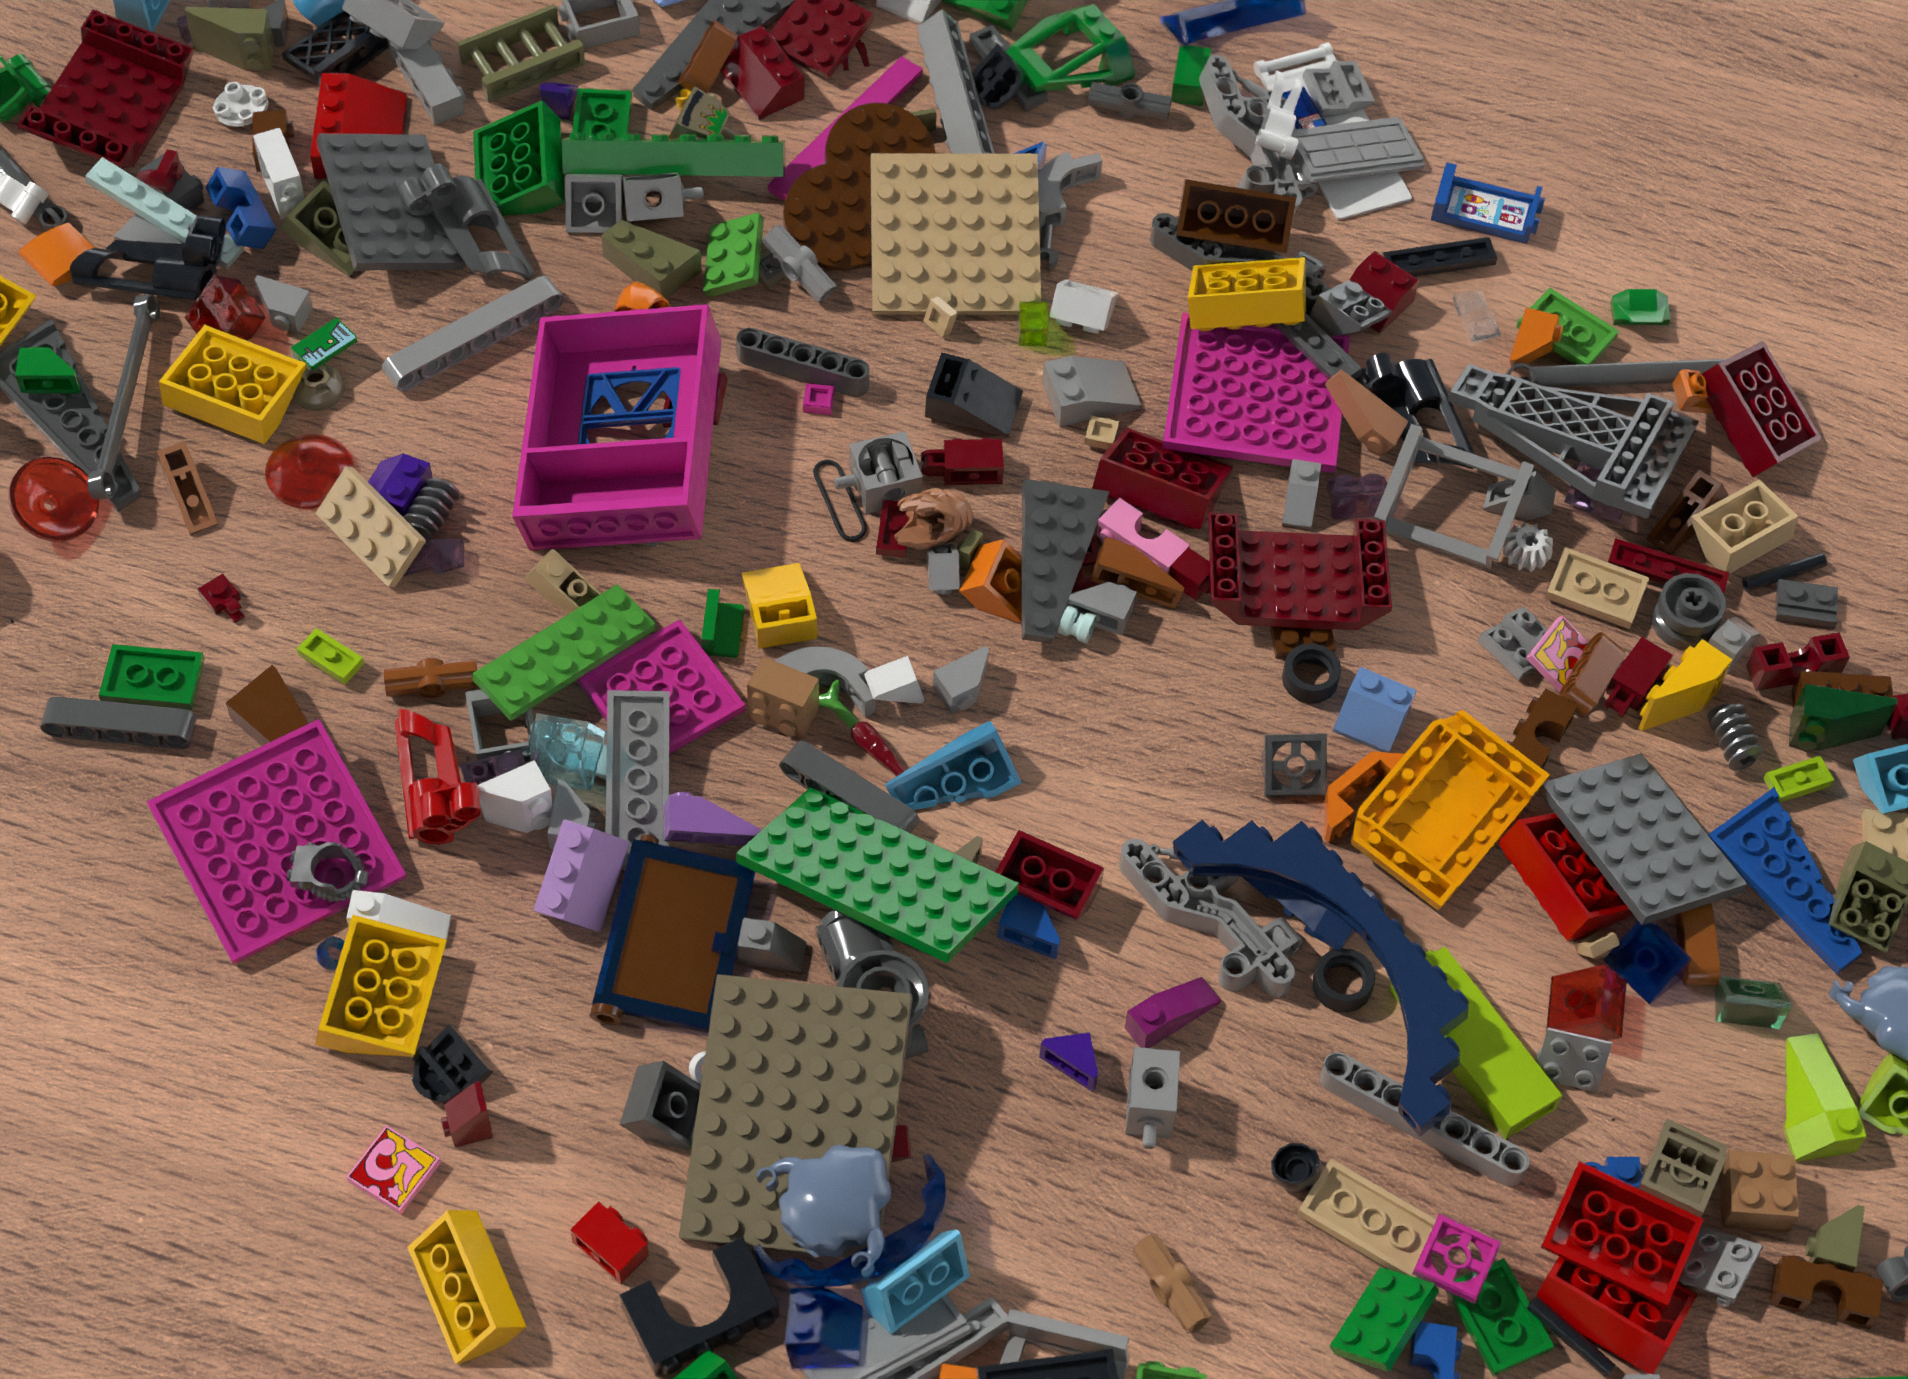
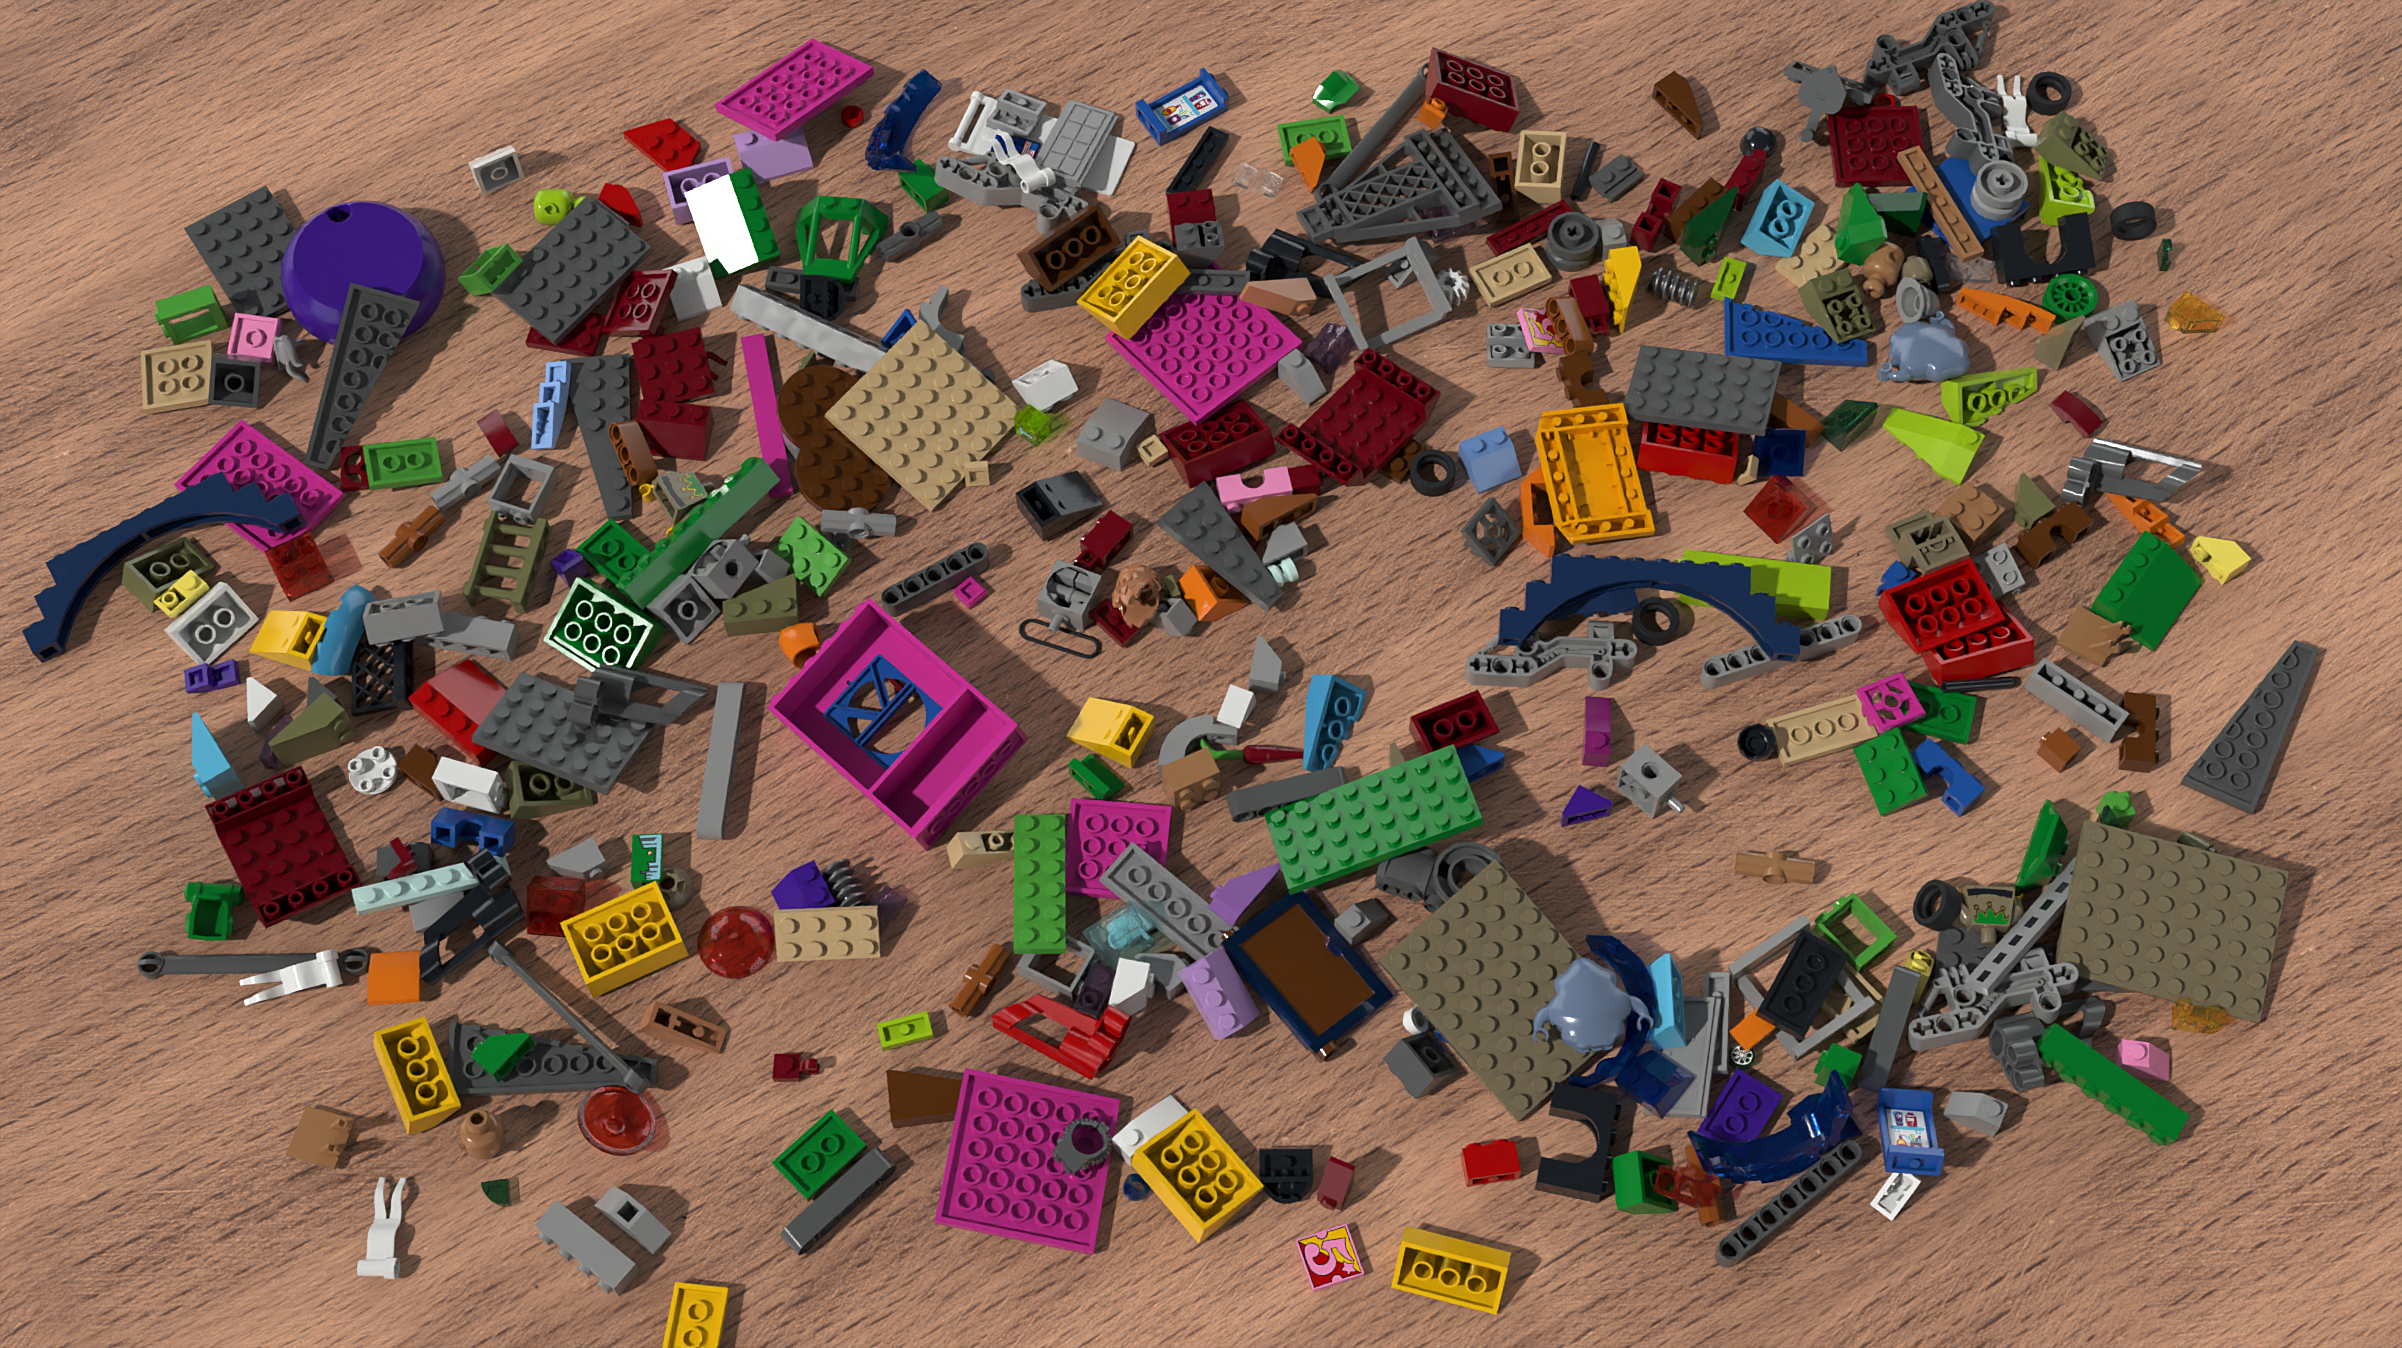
camera: 45 degrees left, 5 degrees up
none -> light grey slope [745,549,790,586]

